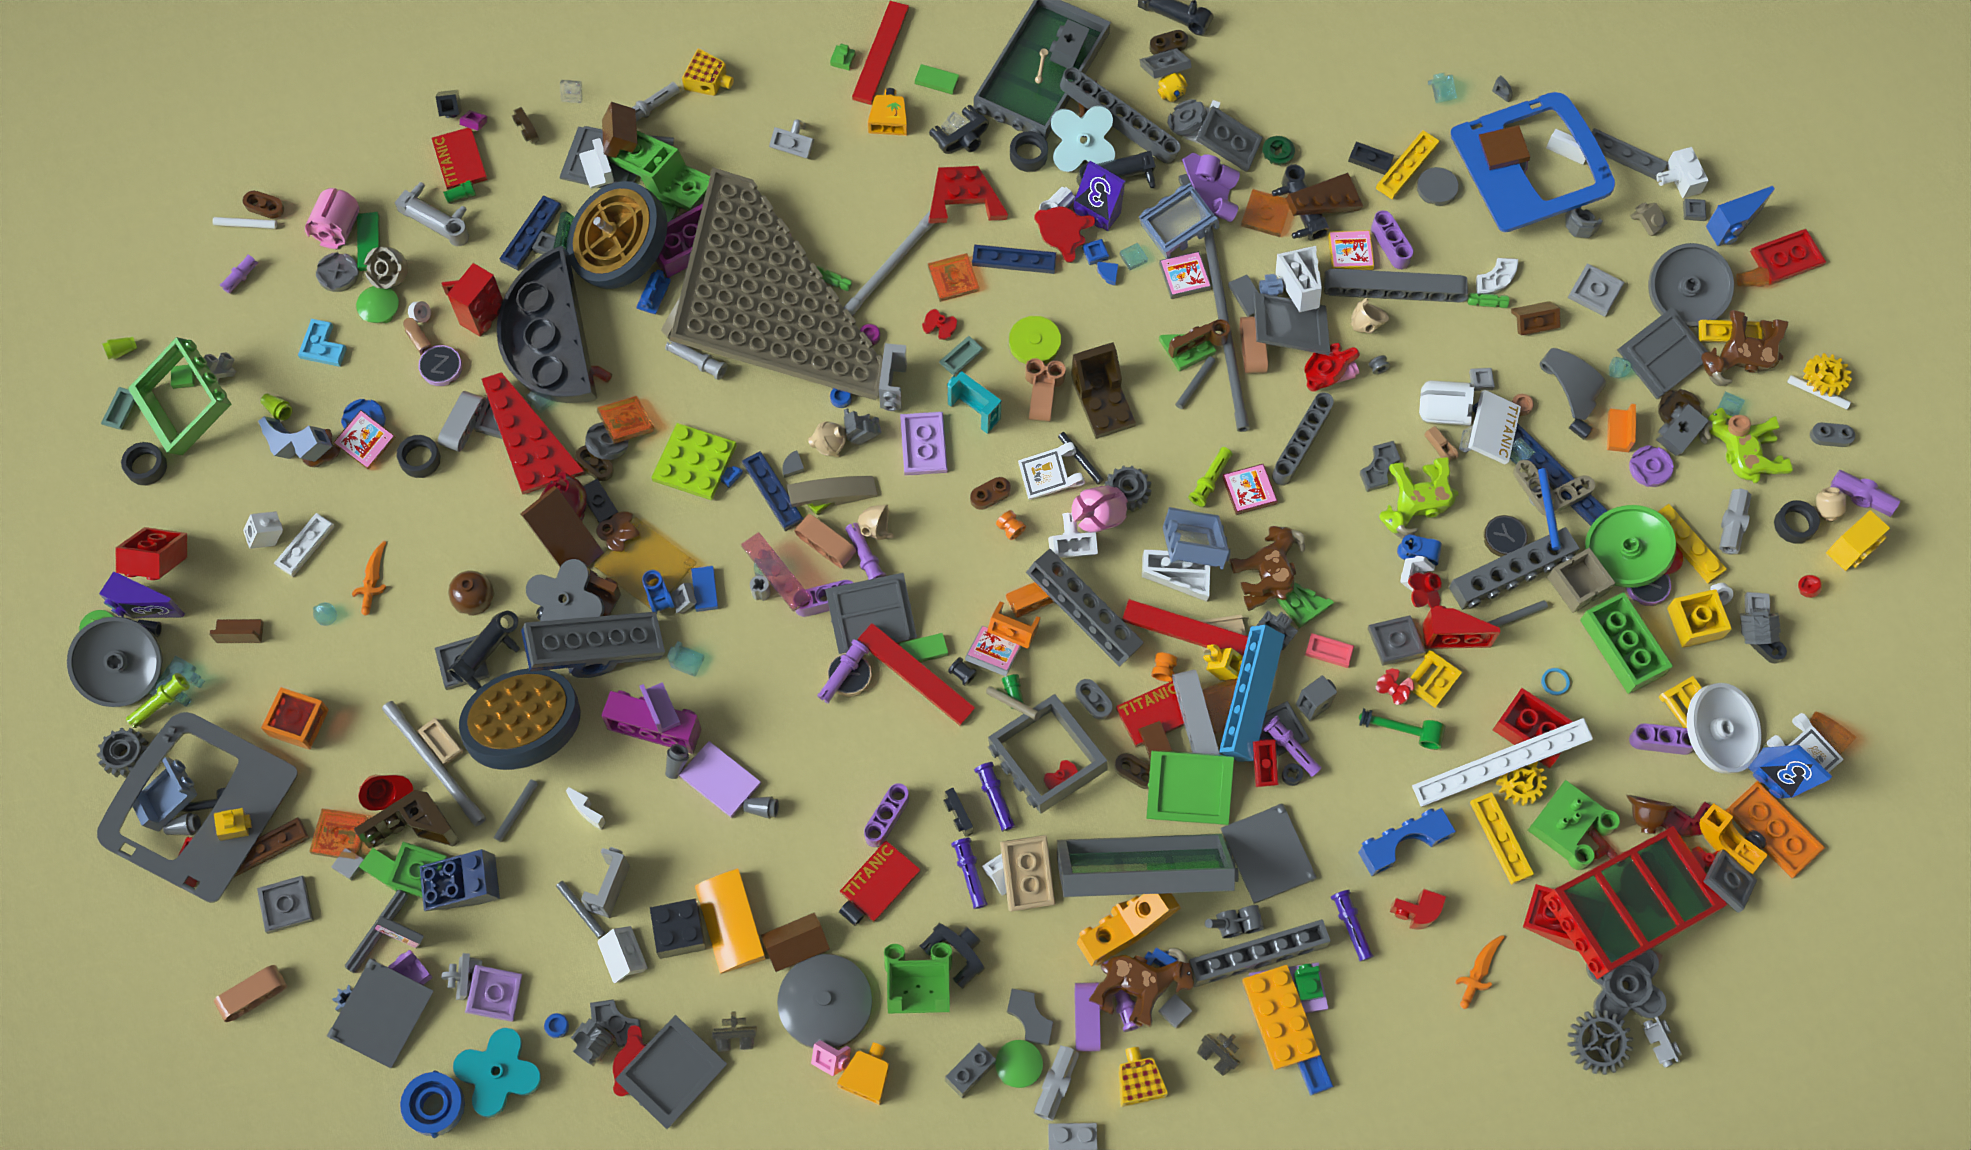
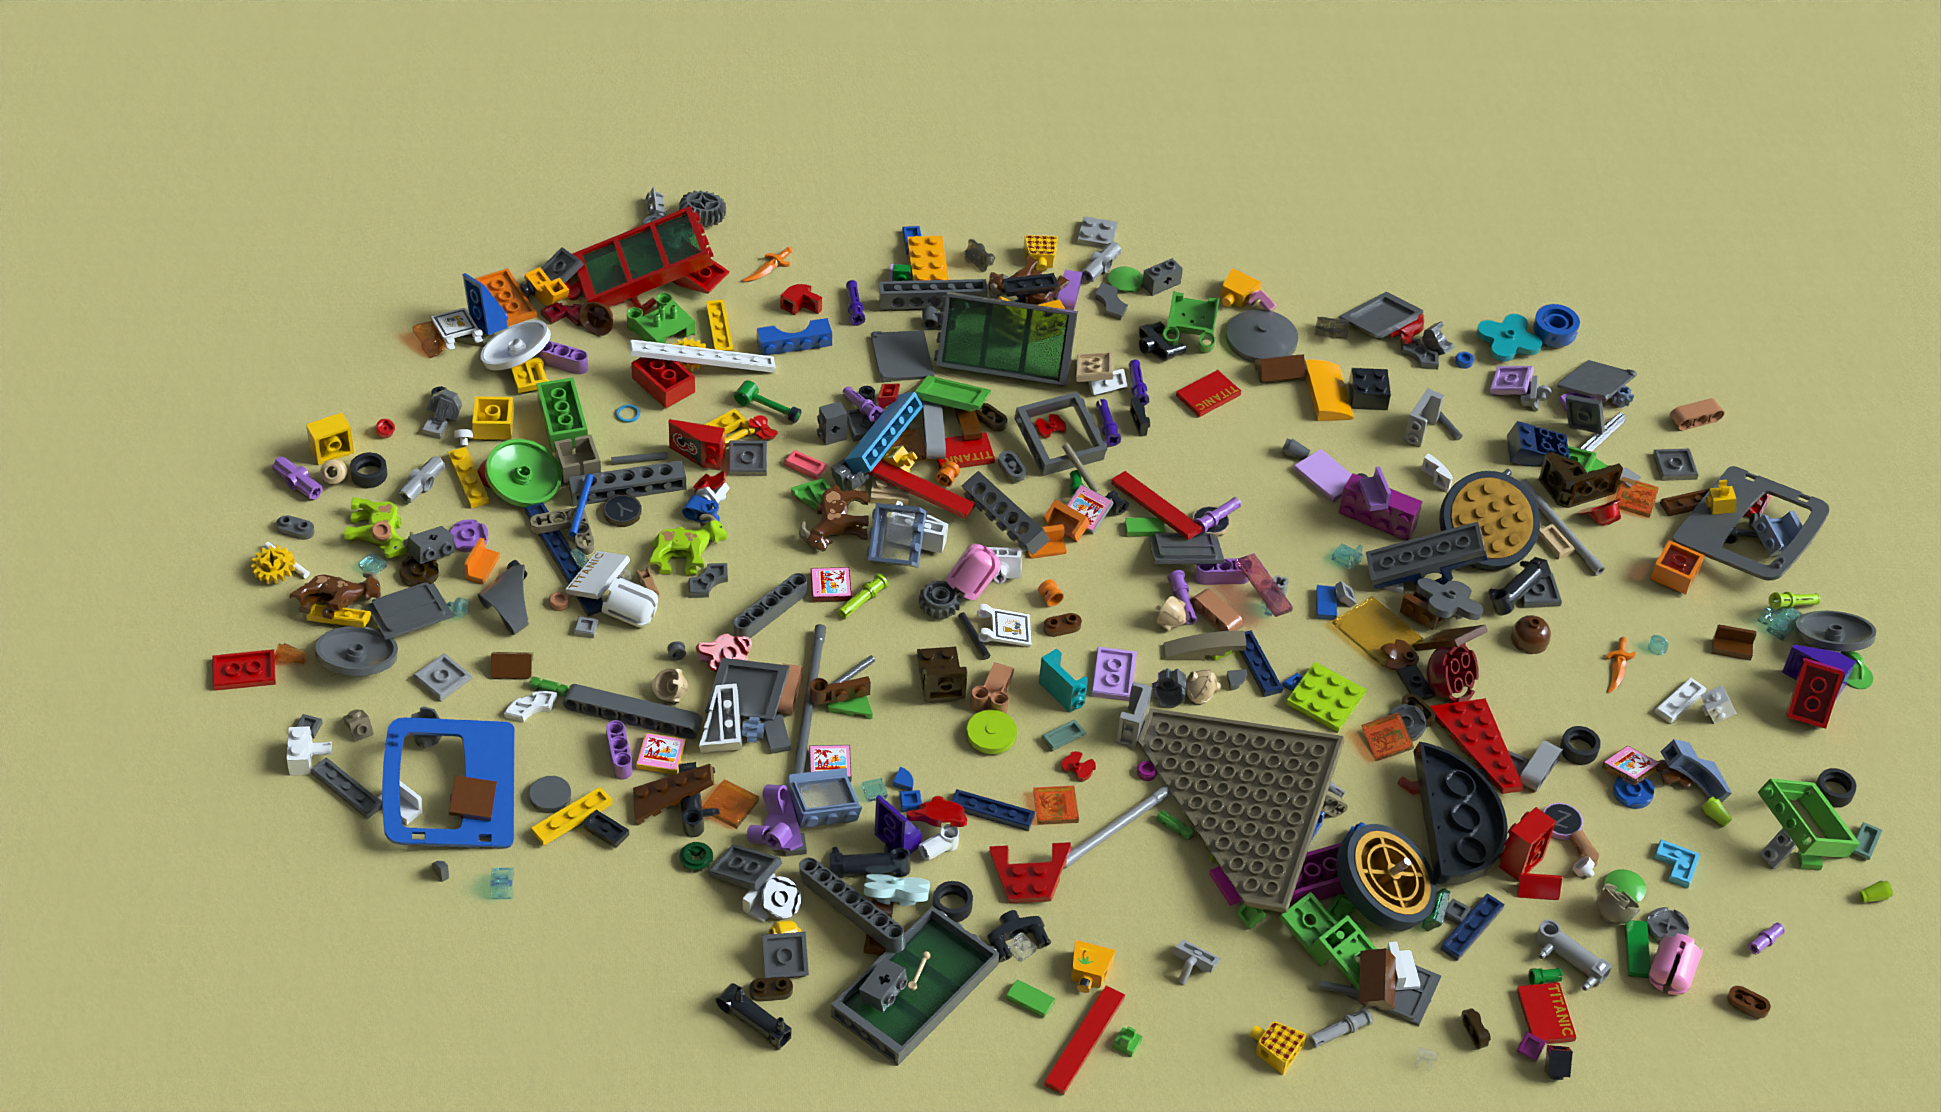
camera: 170 degrees left, 20 degrees down
dark grey gear [97,728,149,778] -> none
white bar [213,217,277,229] -> none
white panel [598,926,647,983] -> none
blue piece [642,570,675,614] -> none
black hinge [839,900,865,926] -> none
medium lavender beam [864,783,909,847] -> none
blue slope [1706,186,1775,246] -> none
none -> black plate [1002,273,1059,297]

